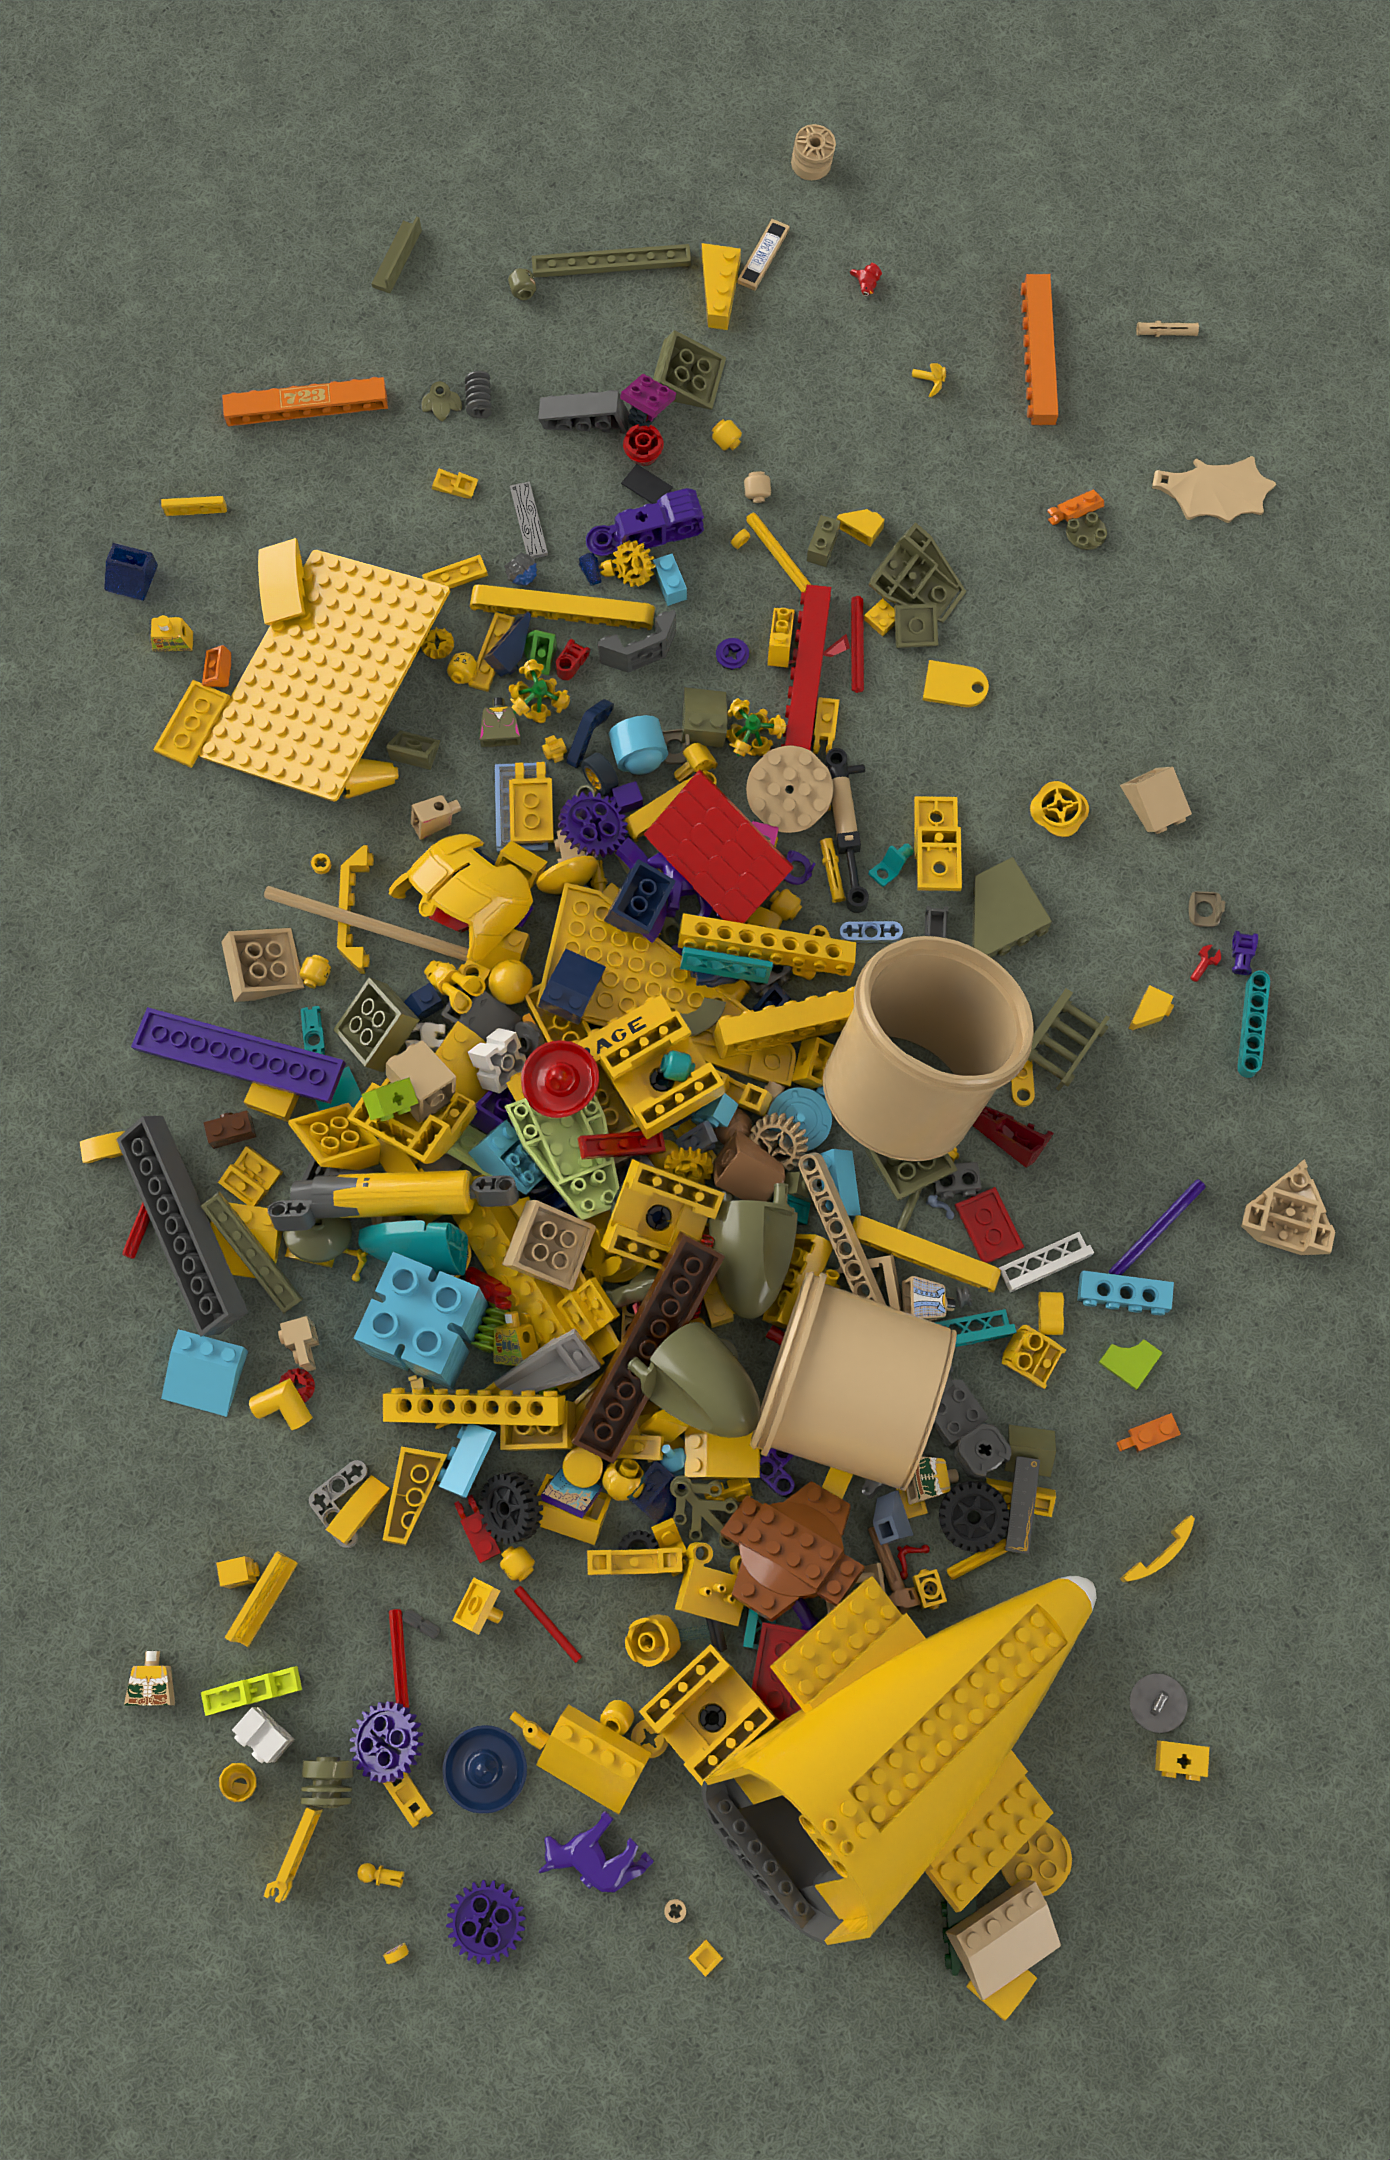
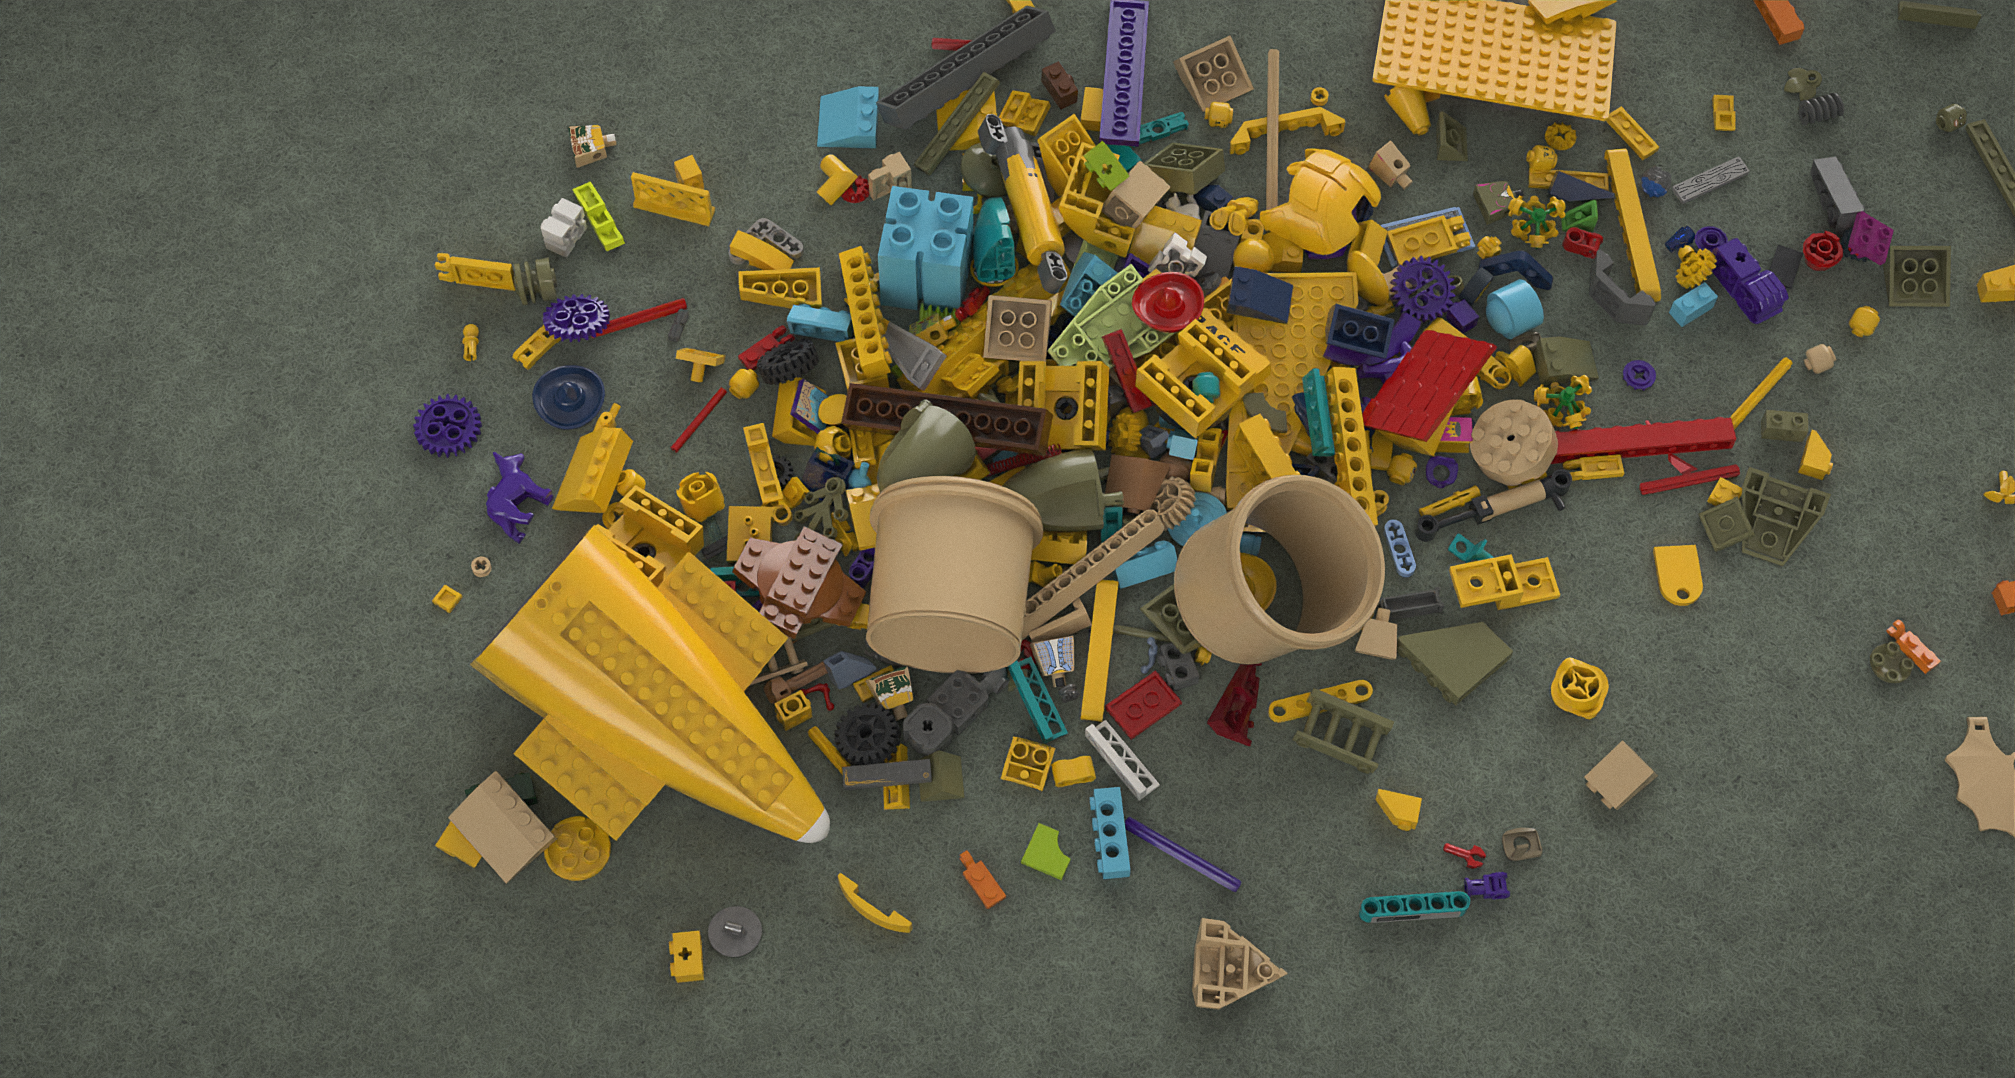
camera: 75 degrees right, 10 degrees down
yellow hair [219,1763,257,1802] -> none
yellow tile [383,1943,409,1964] -> none
yellow tile [731,529,750,549] -> none
yellow slope [767,608,794,668] -> none

